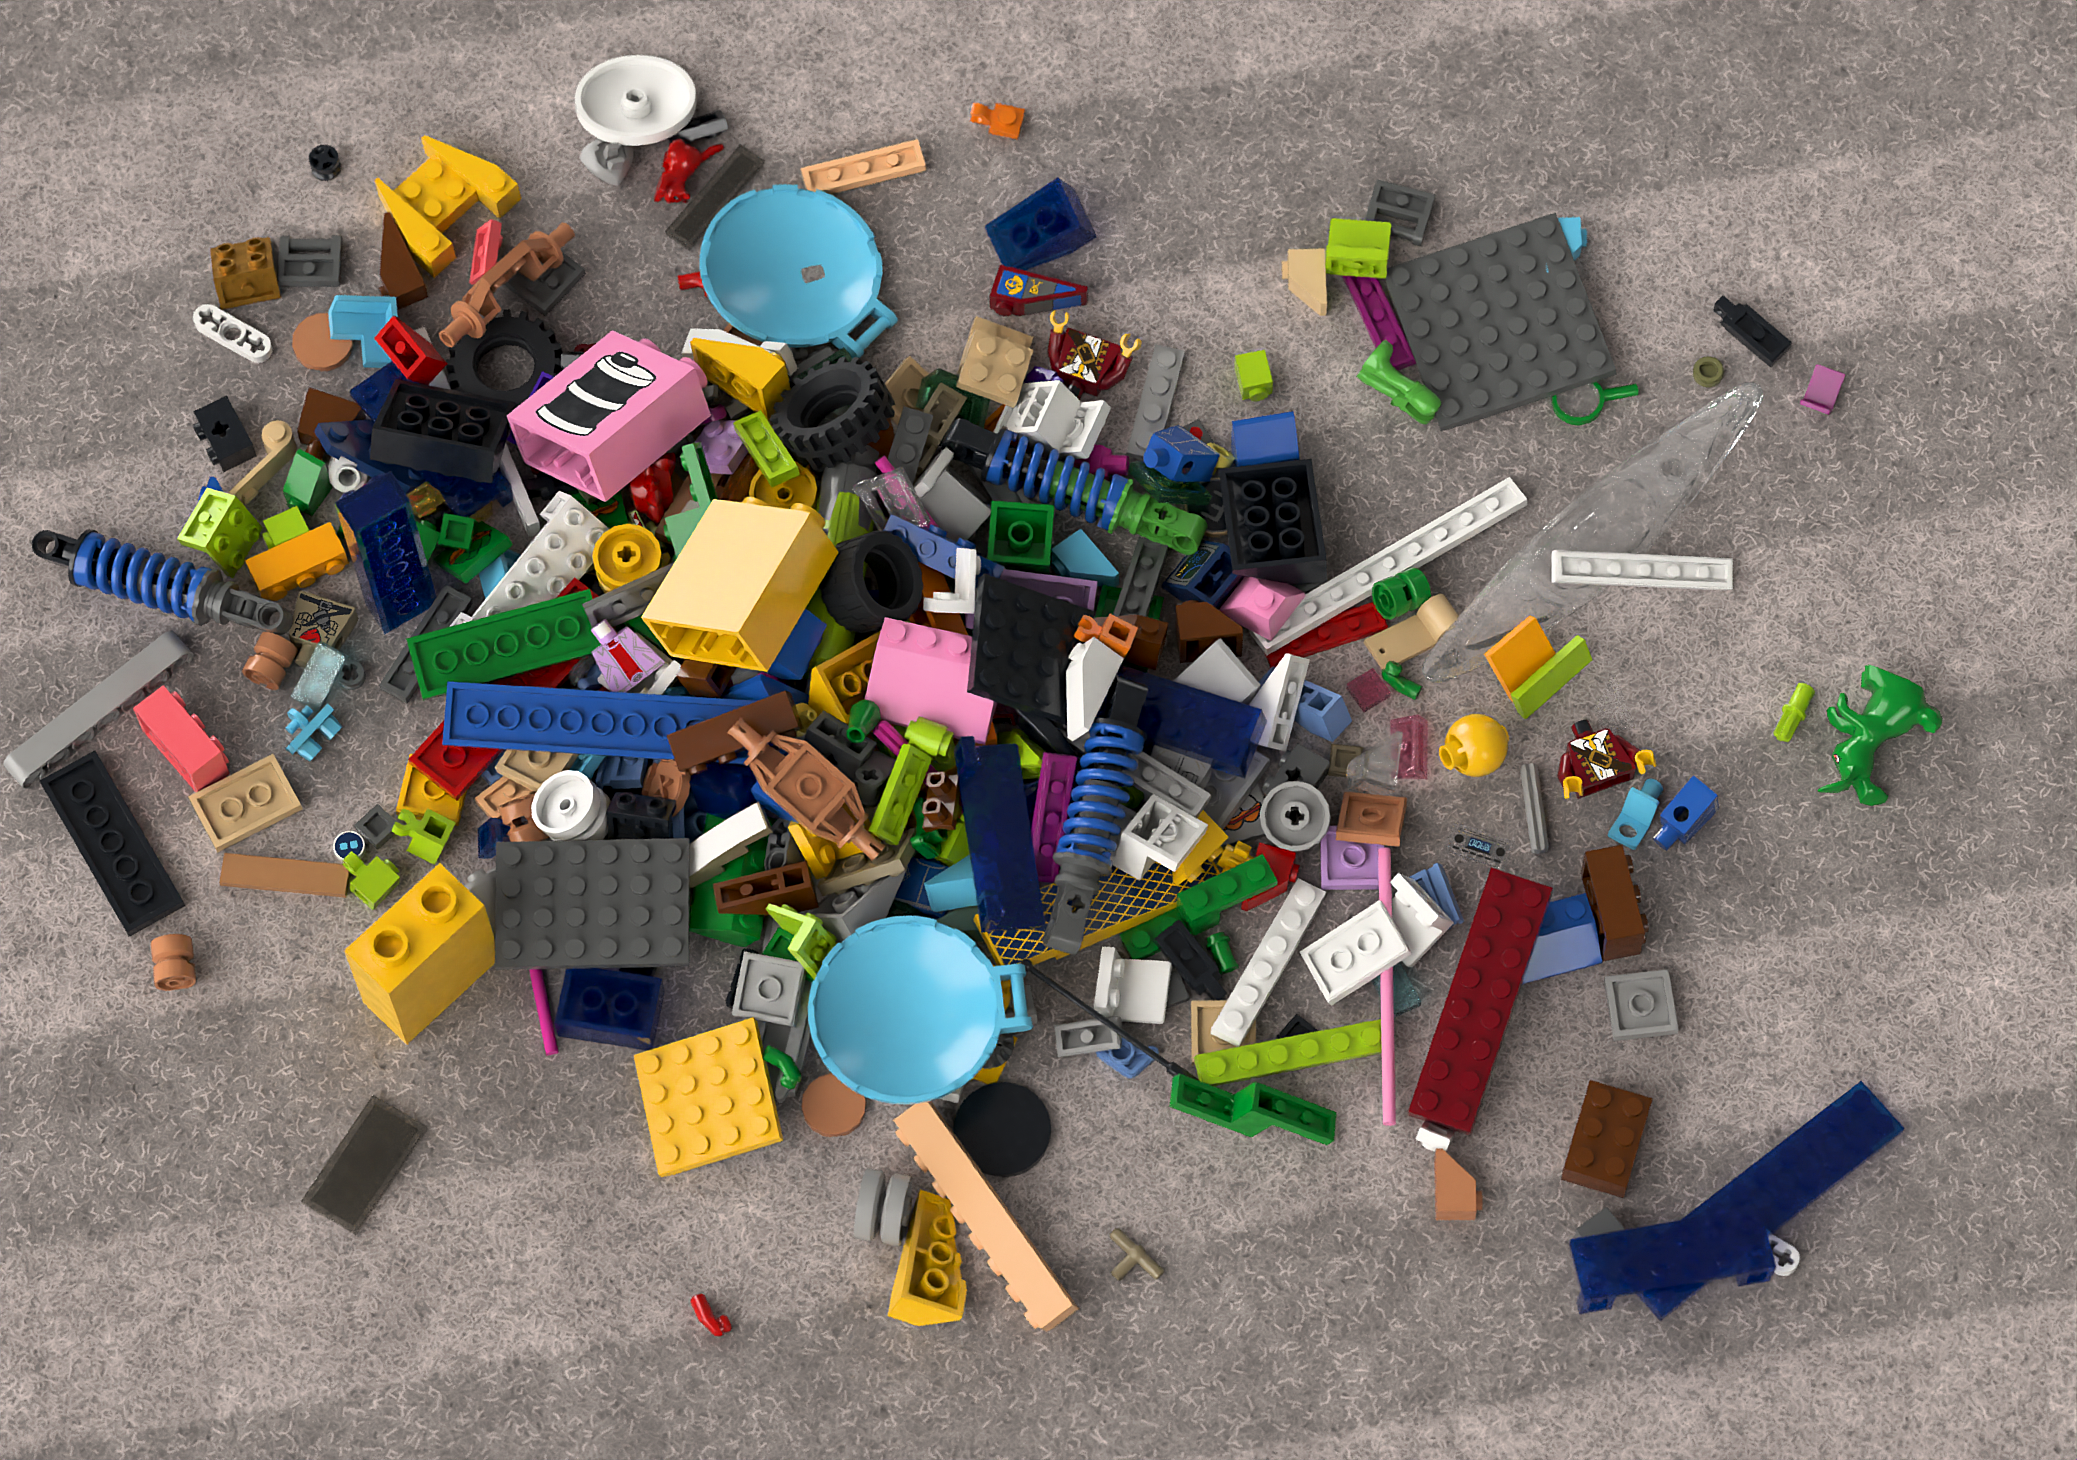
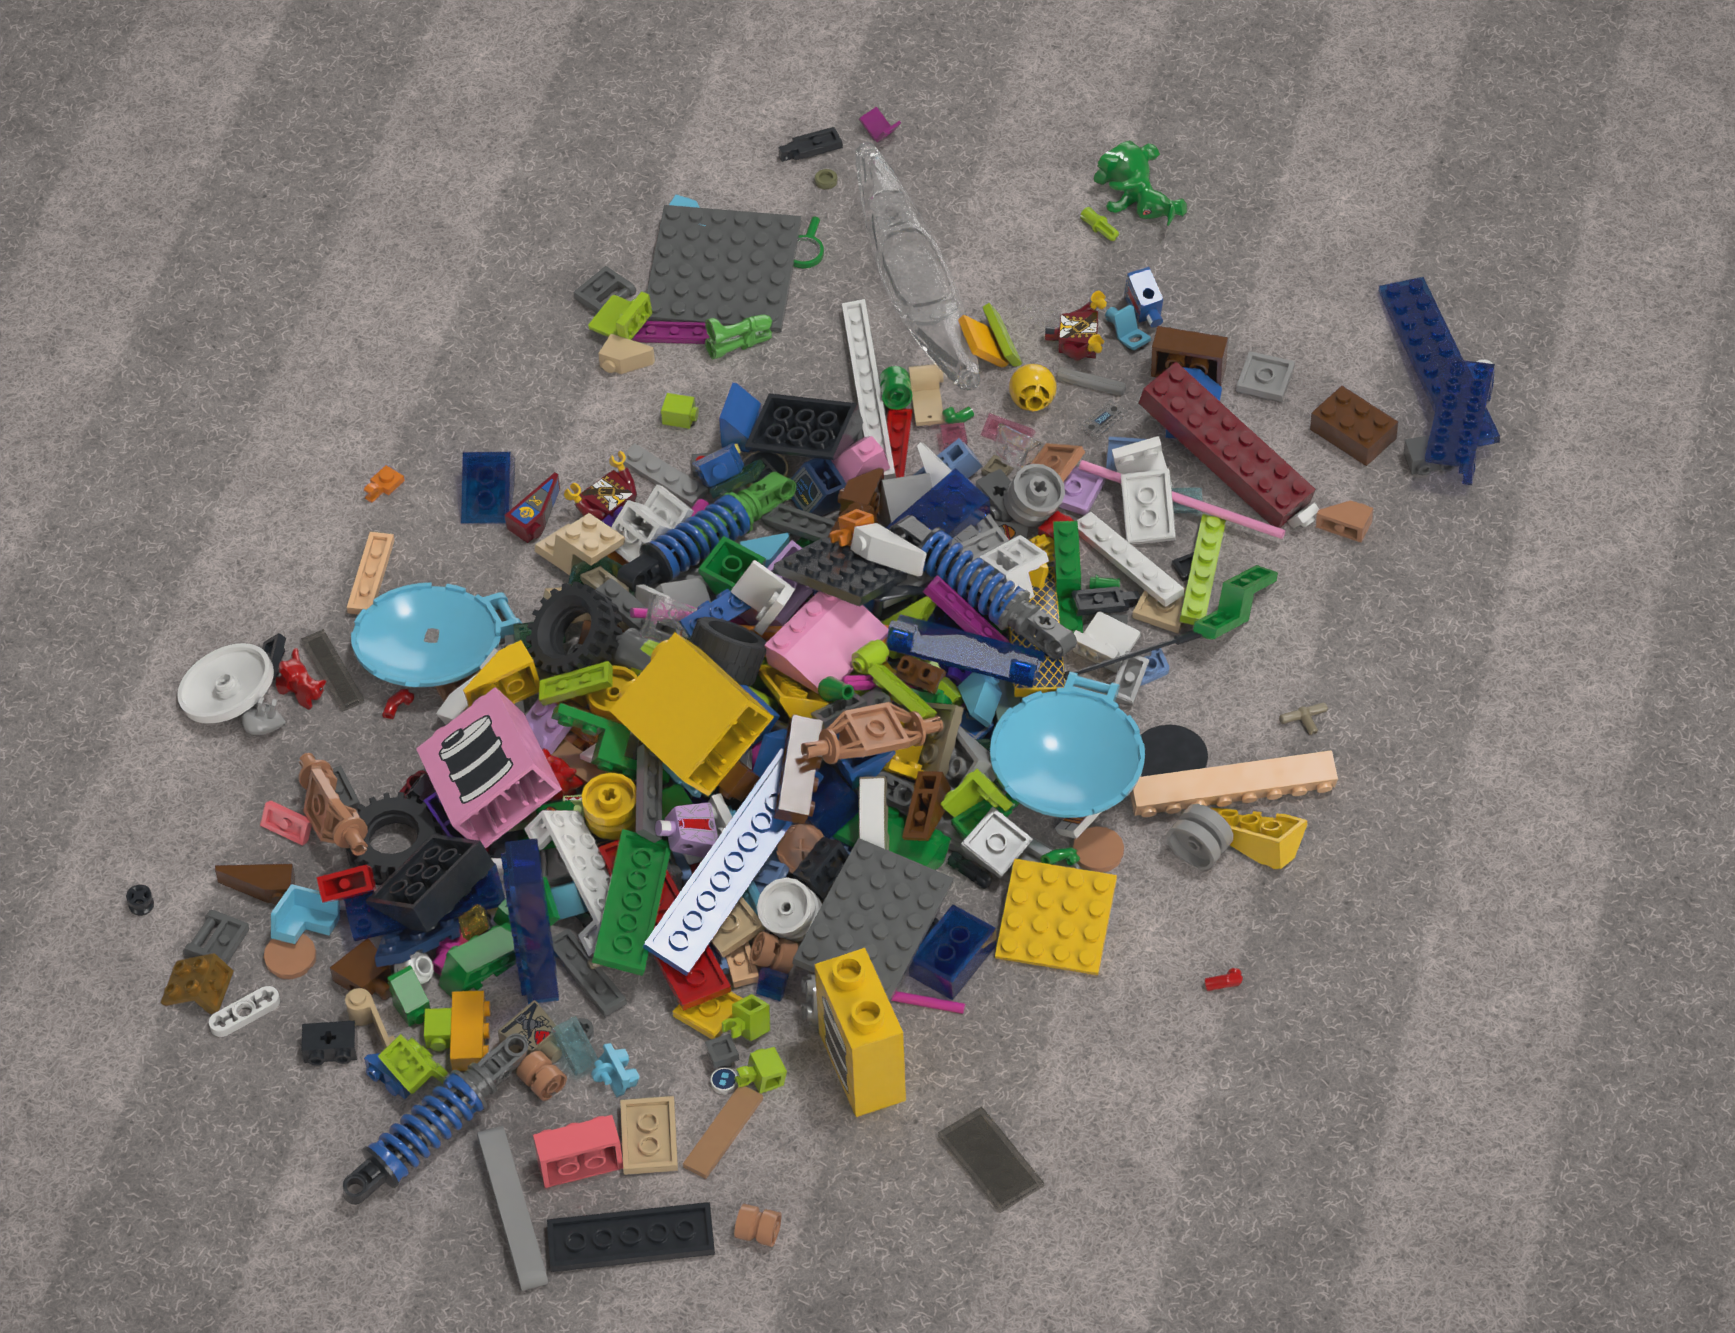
camera: 65 degrees left, 15 degrees down
yellow wedge [374,135,521,278] -> none
white tile [1552,550,1733,590] -> none

